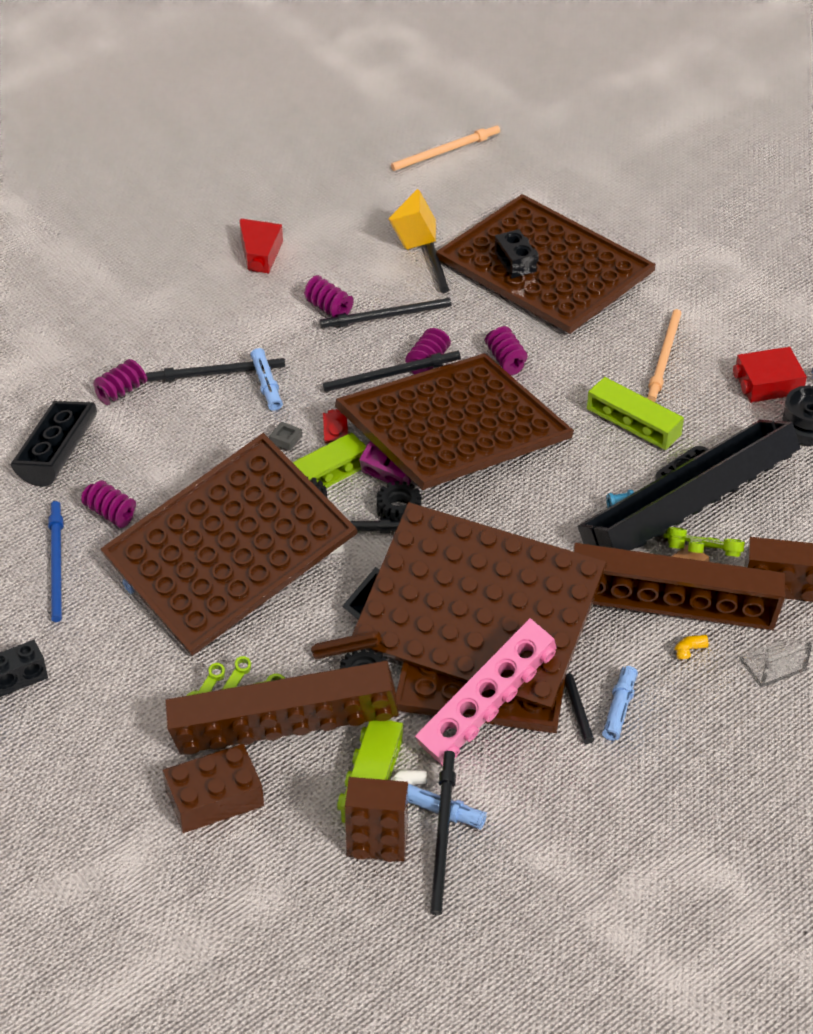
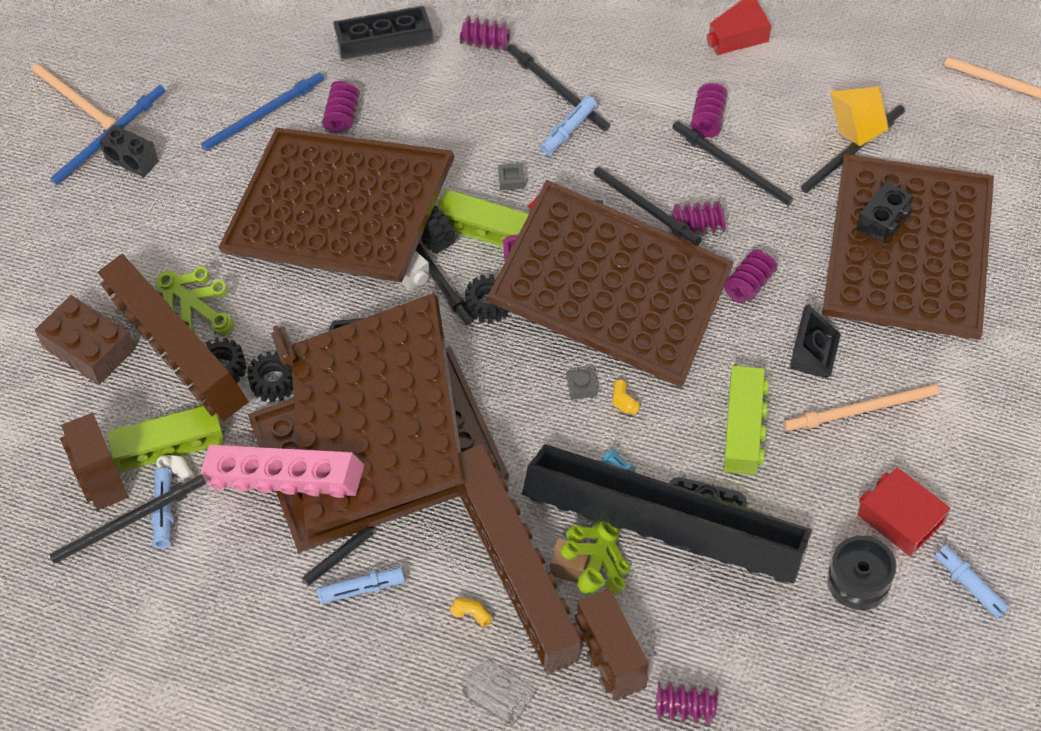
camera: 60 degrees right, 10 degrees up
none -> dark grey plate [566,368,597,400]
none -> yellow arm [612,380,640,415]
none -> black slope [790,304,841,378]

